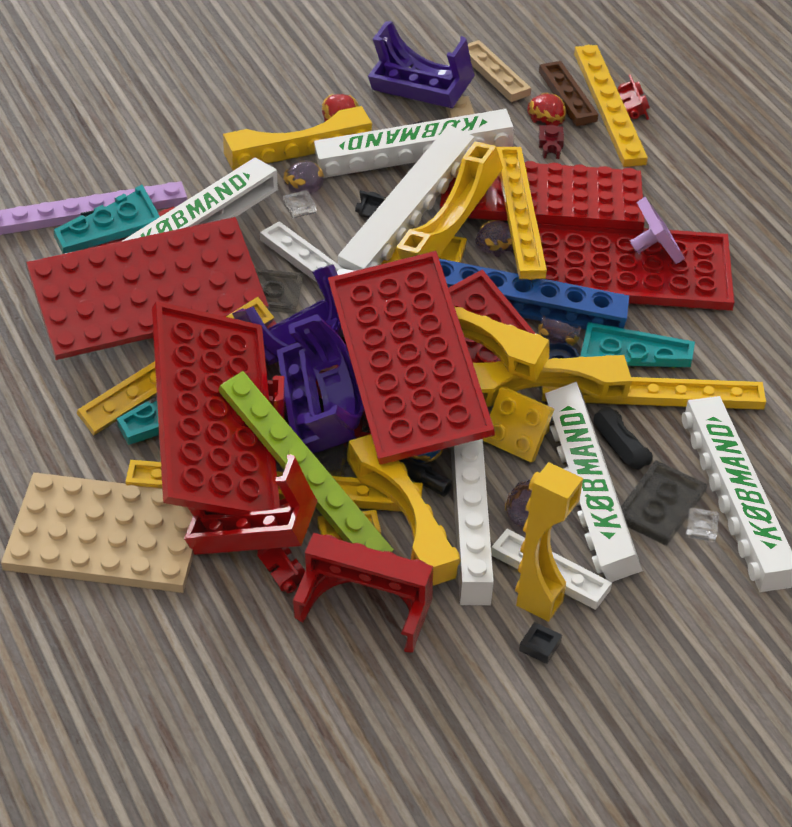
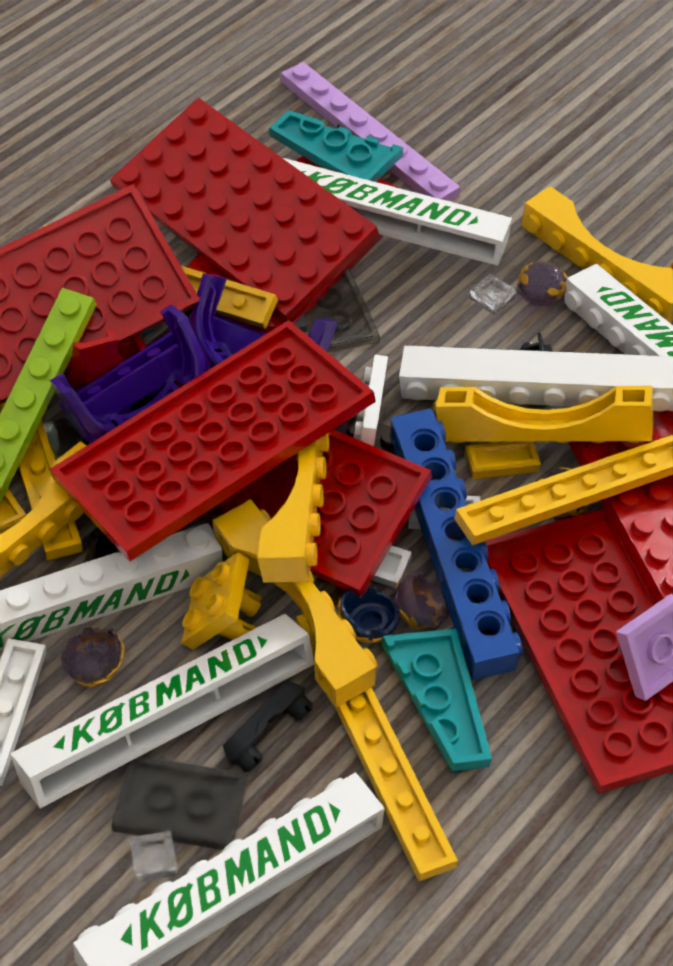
camera: 65 degrees right, 5 degrees up
white plate [260,221,344,282] -> none

